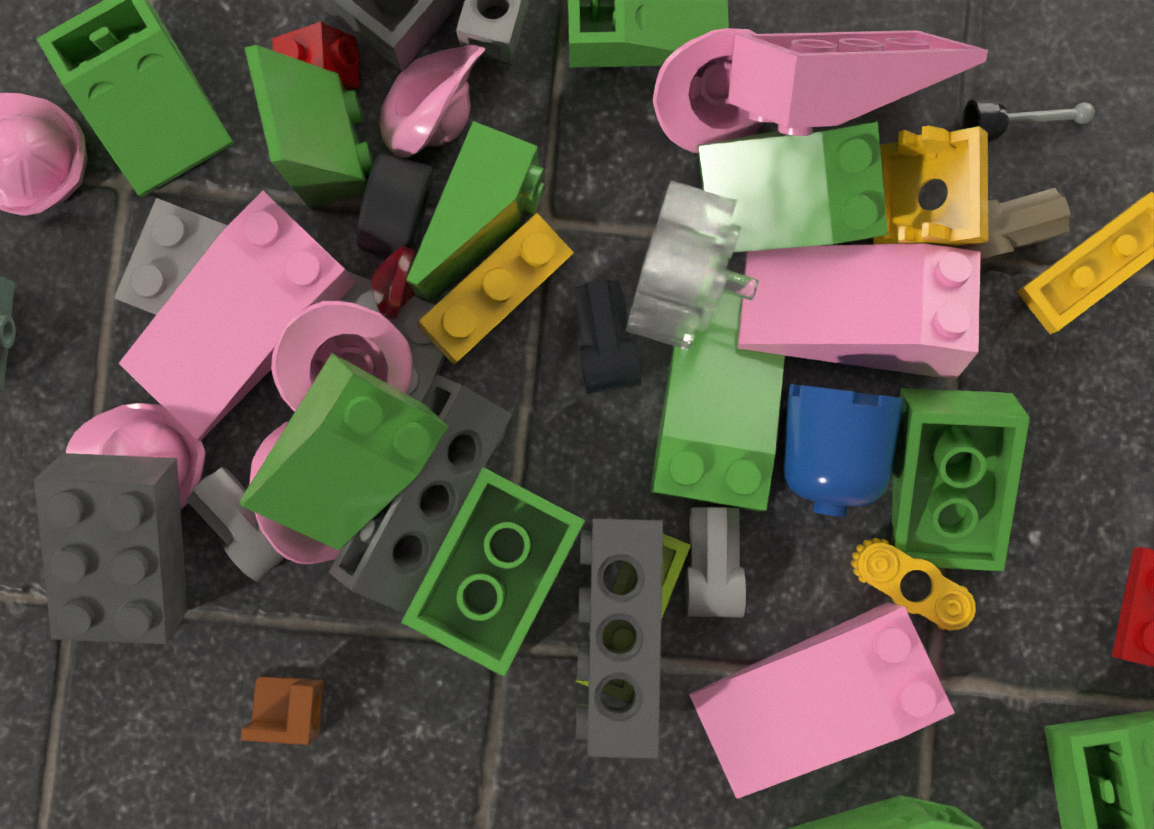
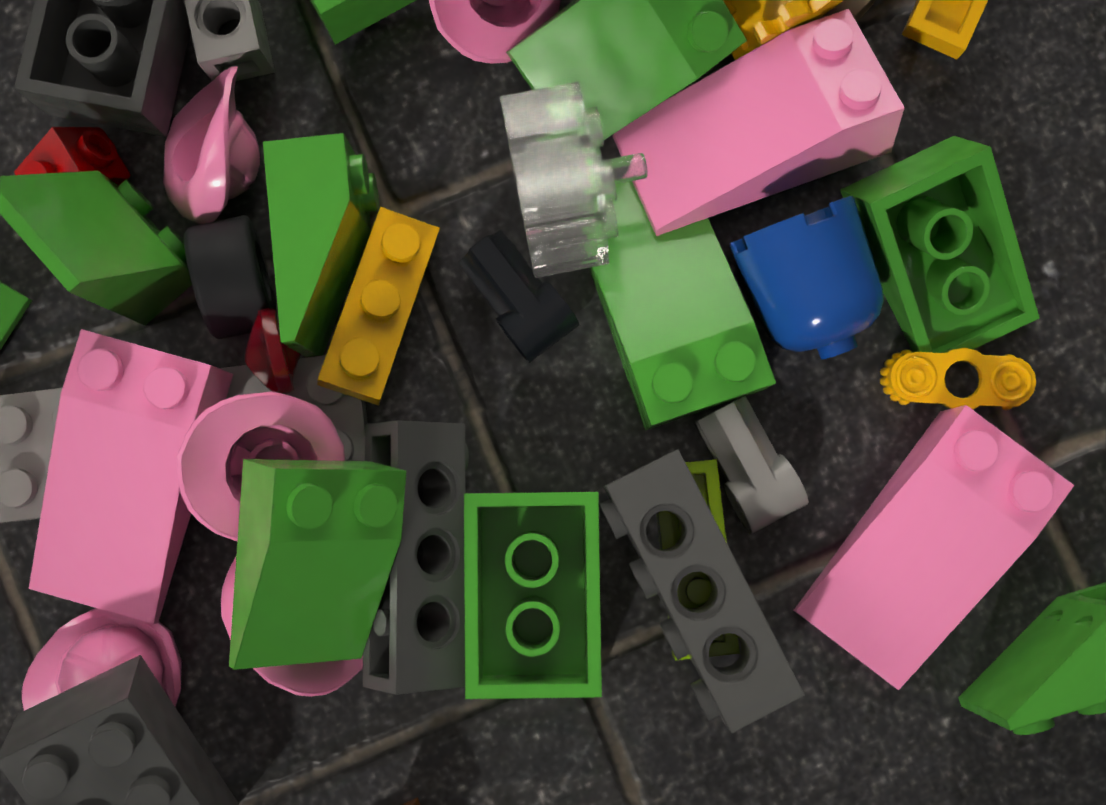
camera: 25 degrees left, 0 degrees up
light grey piece [186,467,285,582] -> none

